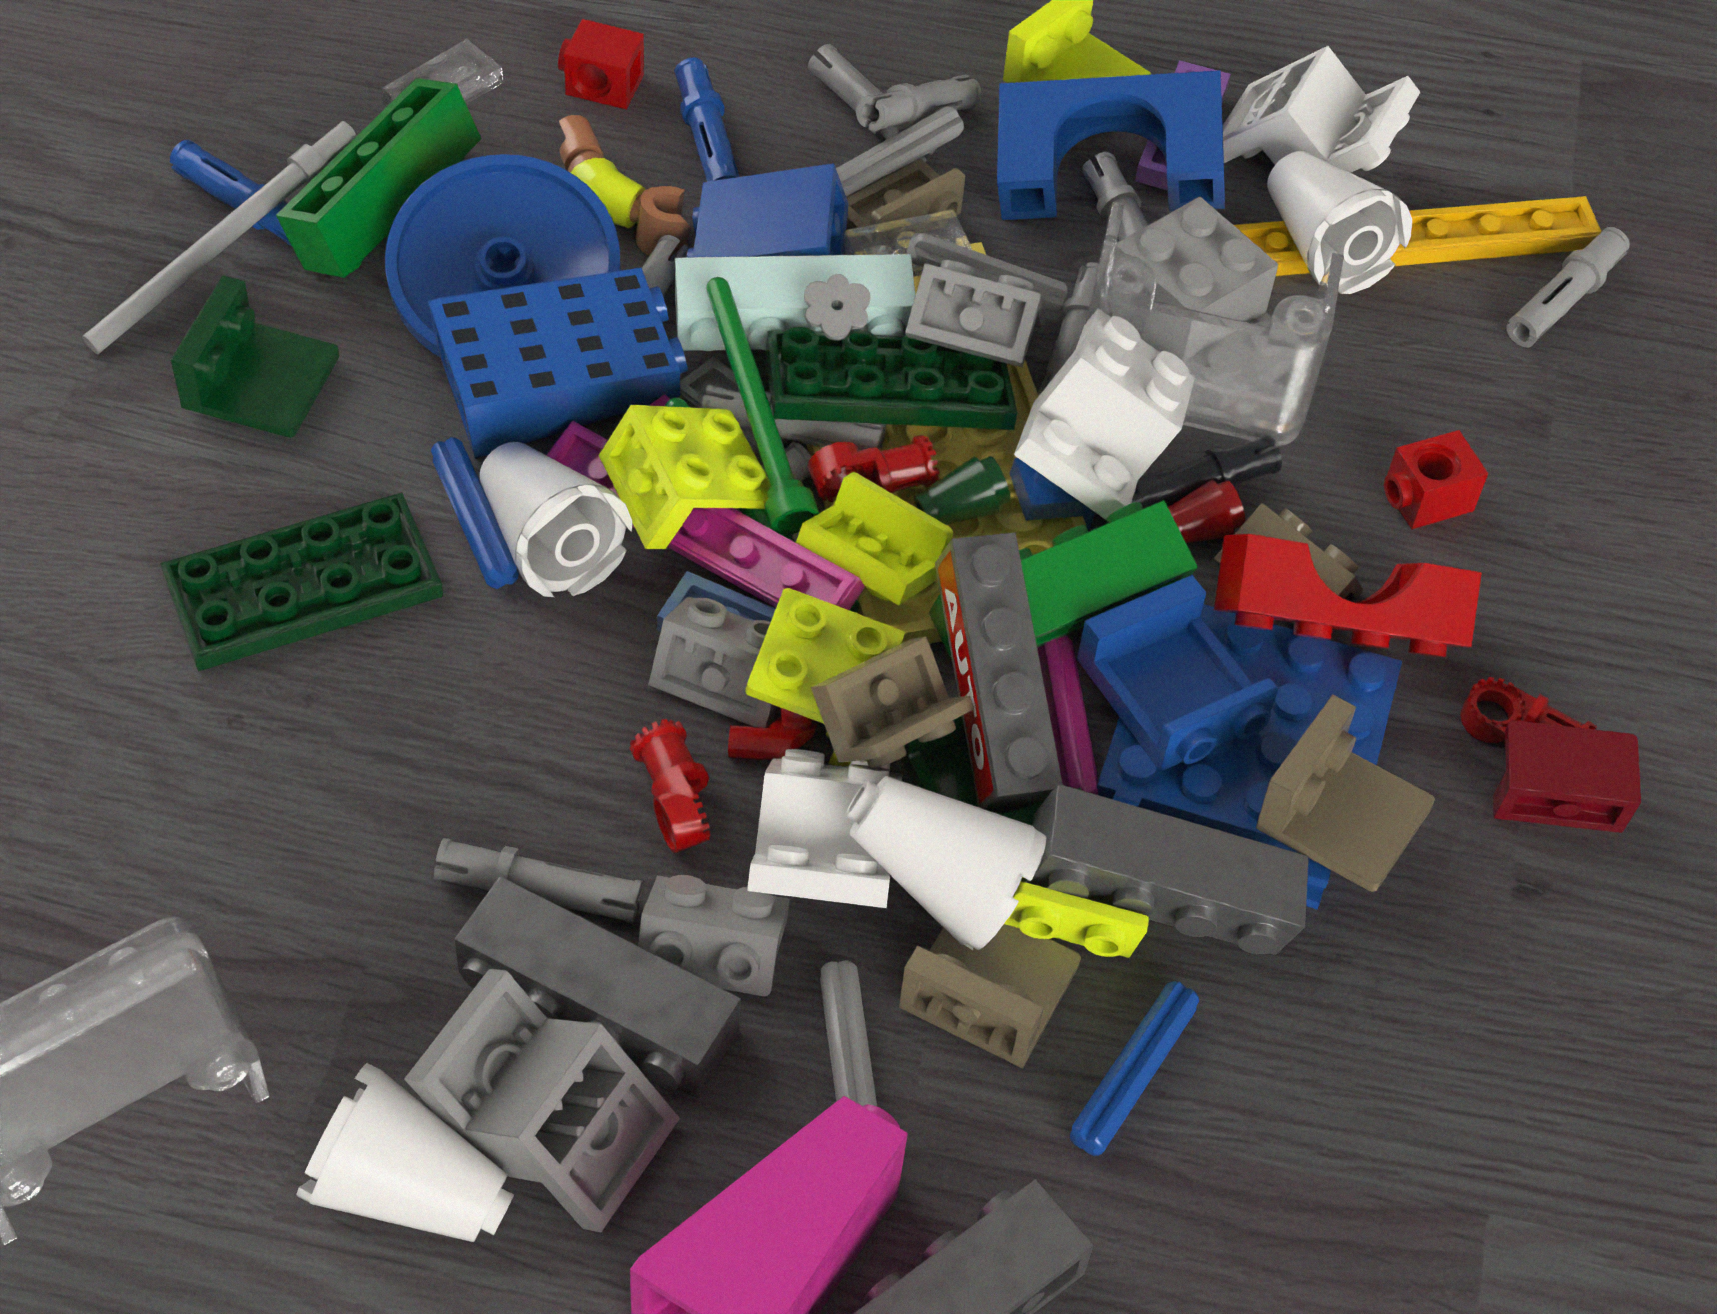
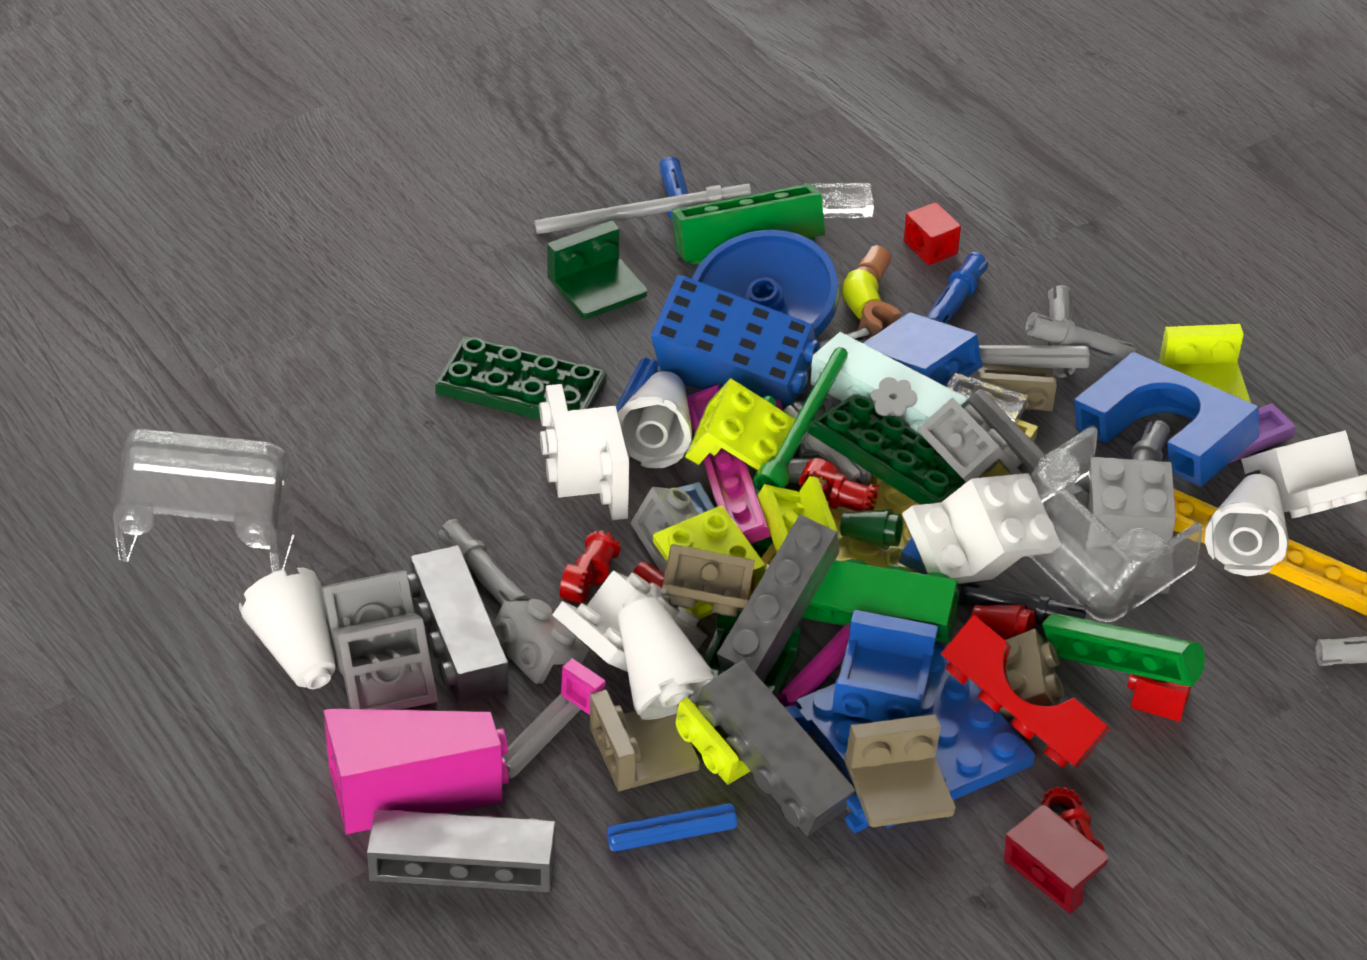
camera: 45 degrees right, 10 degrees down
none -> white bracket [539,384,629,520]
none -> dark pink tile [561,658,605,715]
none -> green brick [1042,613,1205,687]

